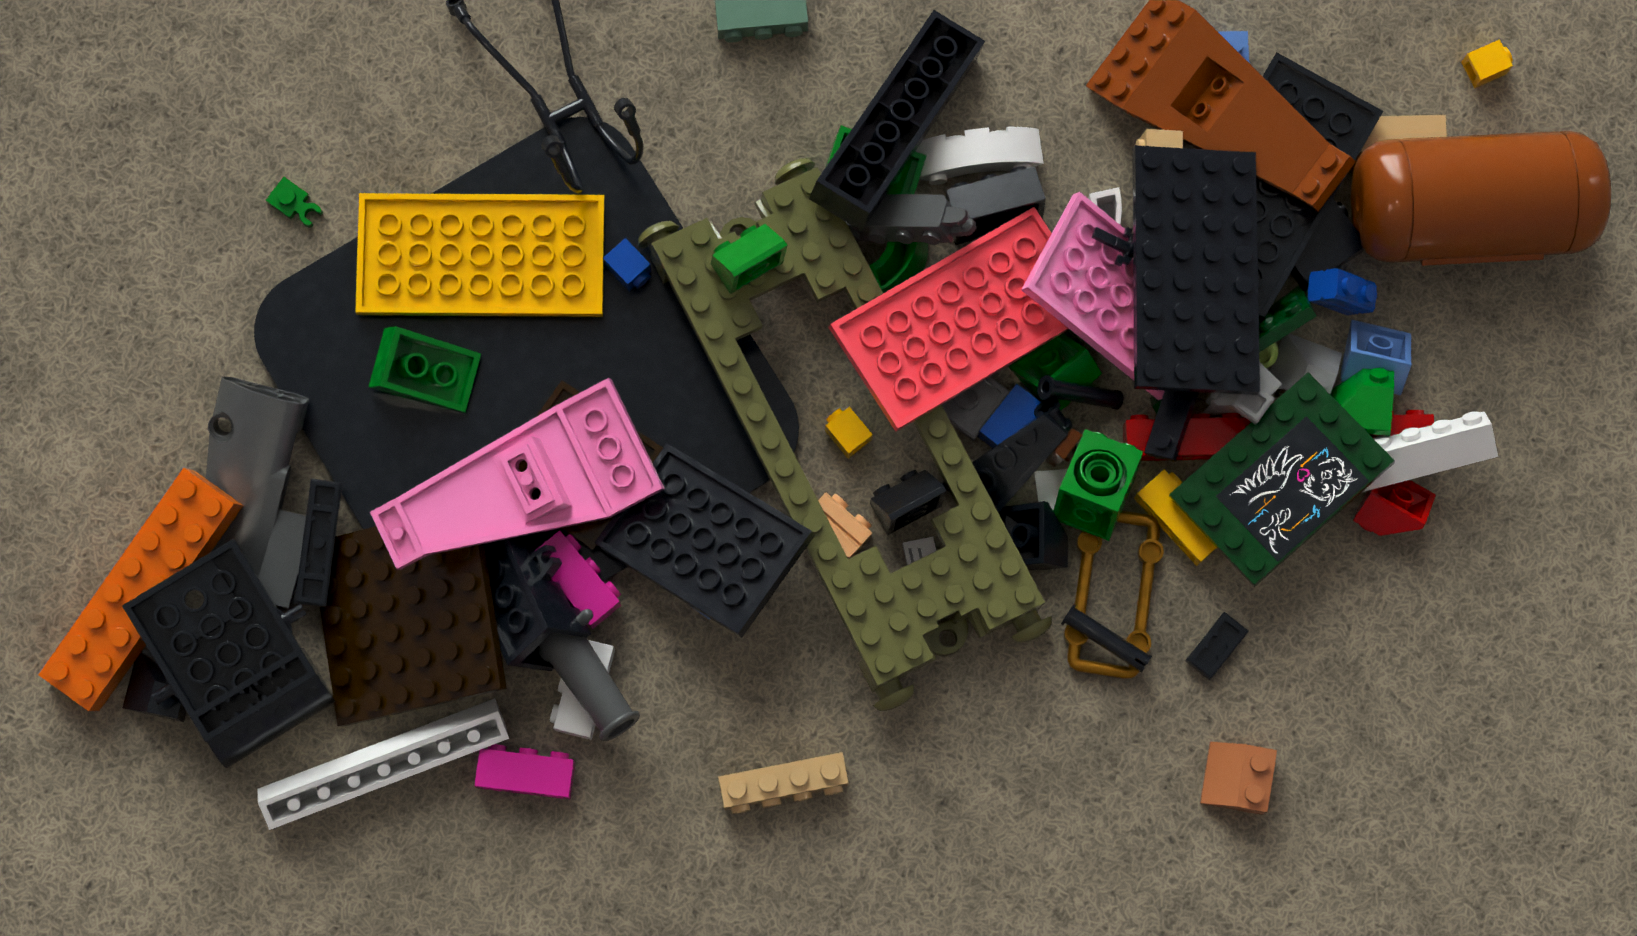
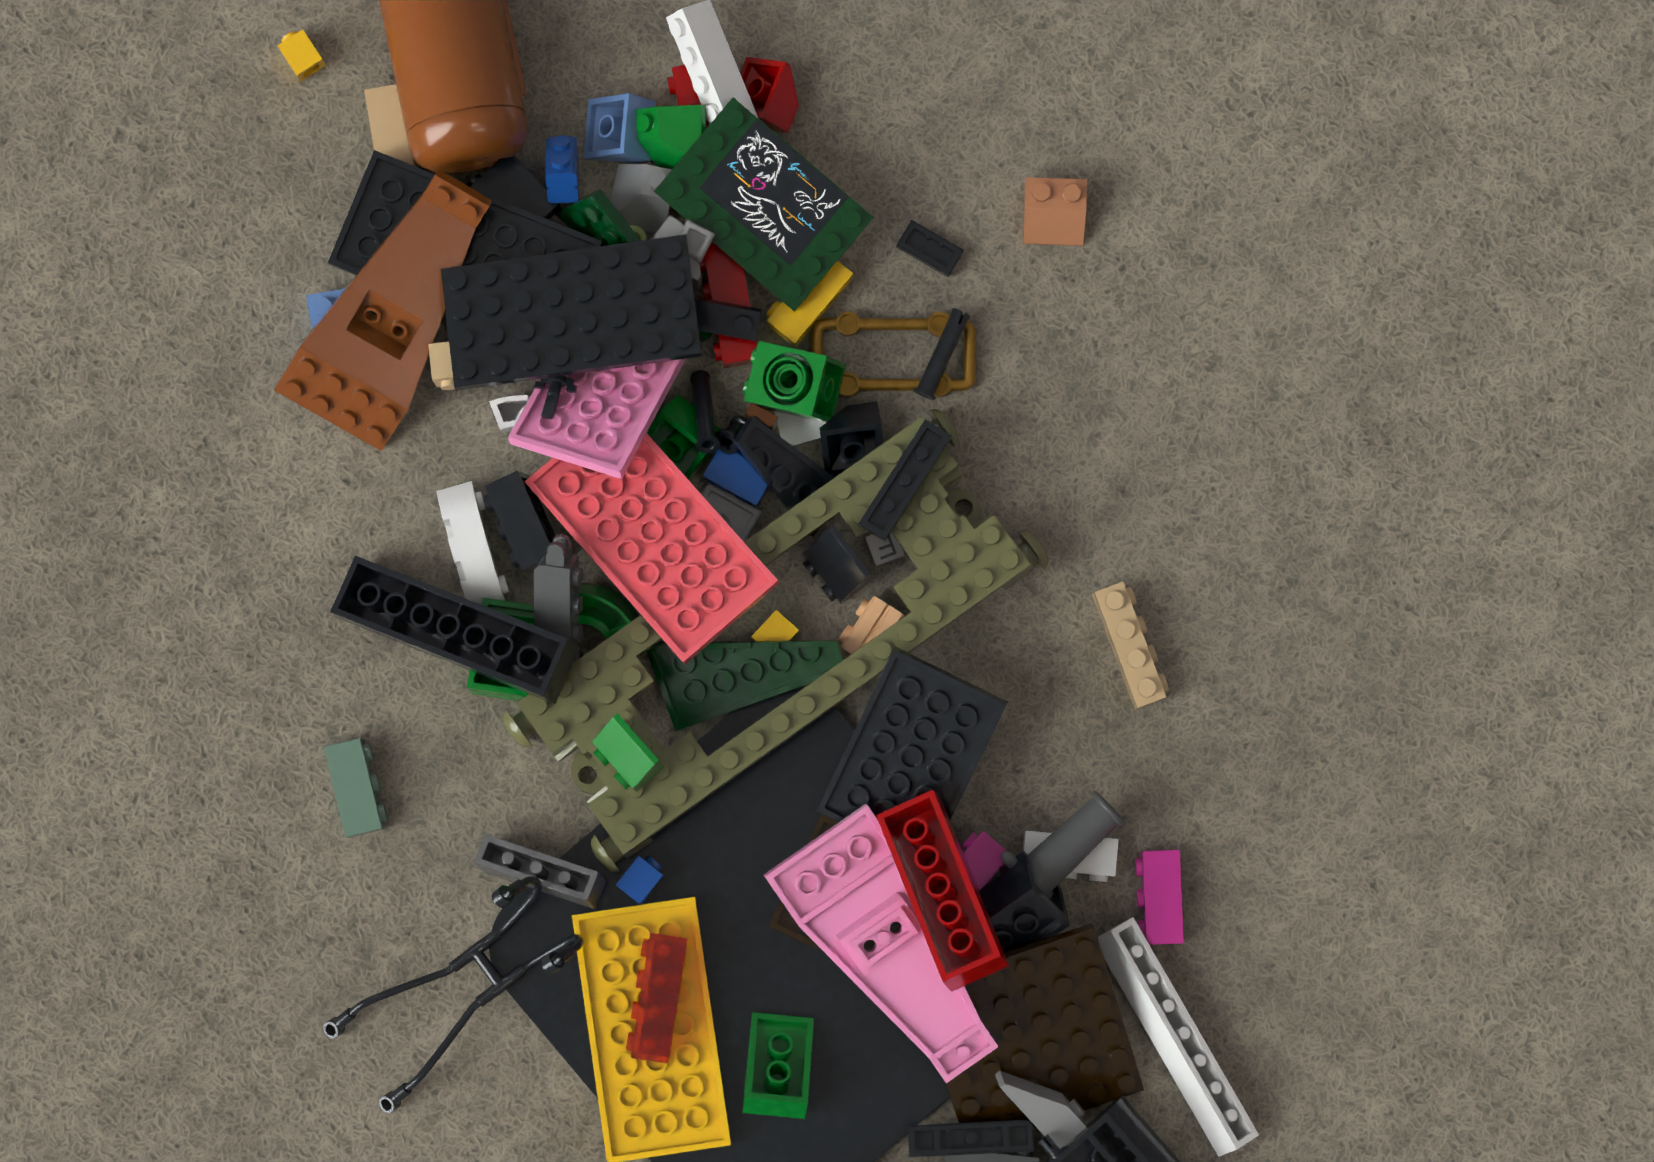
camera: 95 degrees left, 5 degrees up
none -> flat silver brick [474,834,606,909]
none -> clear red brick [626,933,688,1064]
none -> dark green wing [647,640,845,731]
none -> black plate [859,419,952,541]
none -> red brick [876,790,1009,992]
none -> light grey slope [995,1071,1087,1148]

